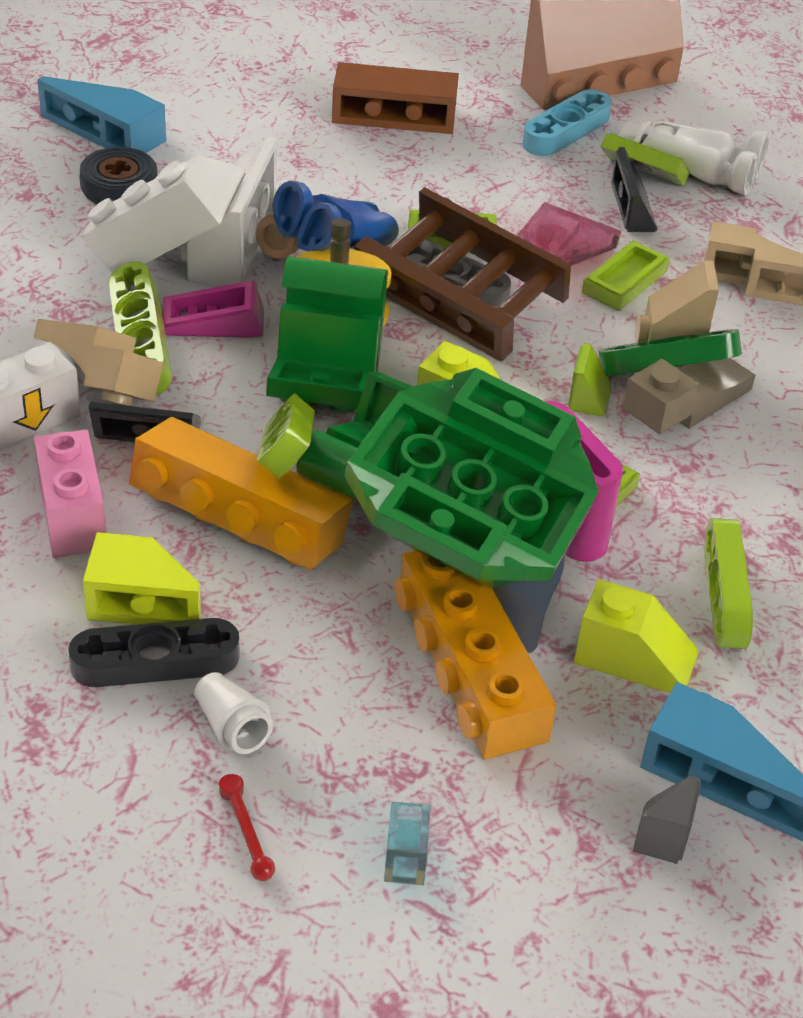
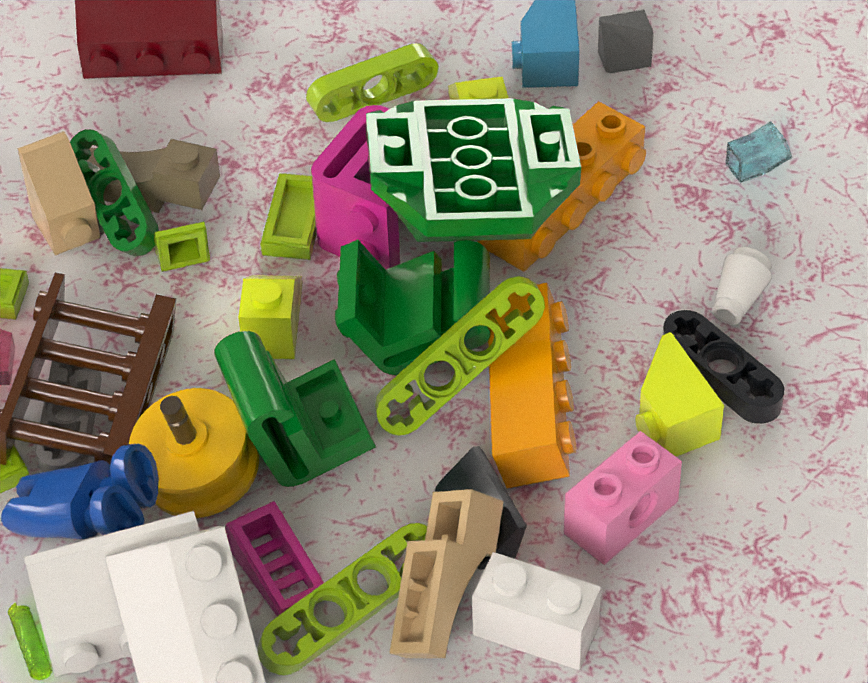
camera: 115 degrees left, 5 degrees up
red hinge [219,774,276,881] -> none

